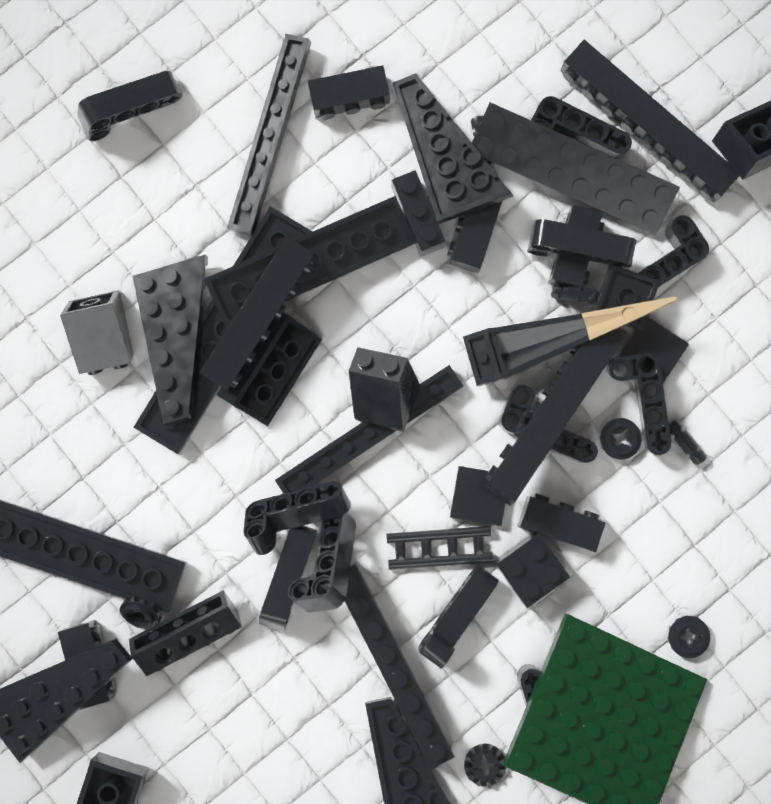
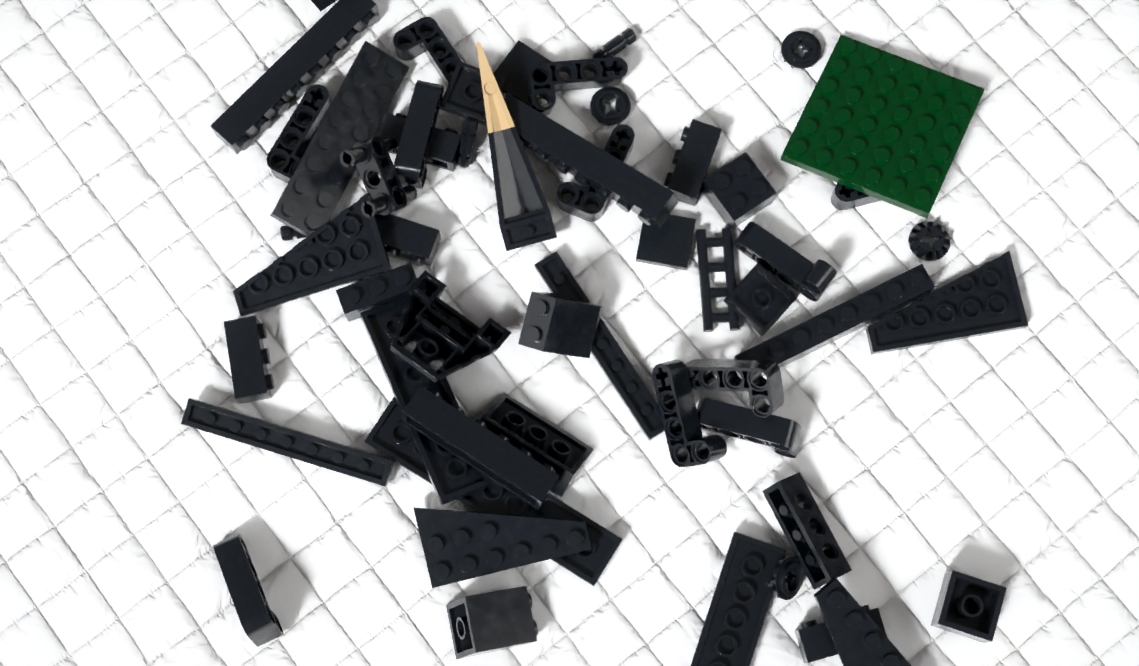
camera: 85 degrees left, 10 degrees down
none -> black piece [340,136,417,218]
none -> black wedge [390,270,511,382]
none -> black tile [723,262,797,336]

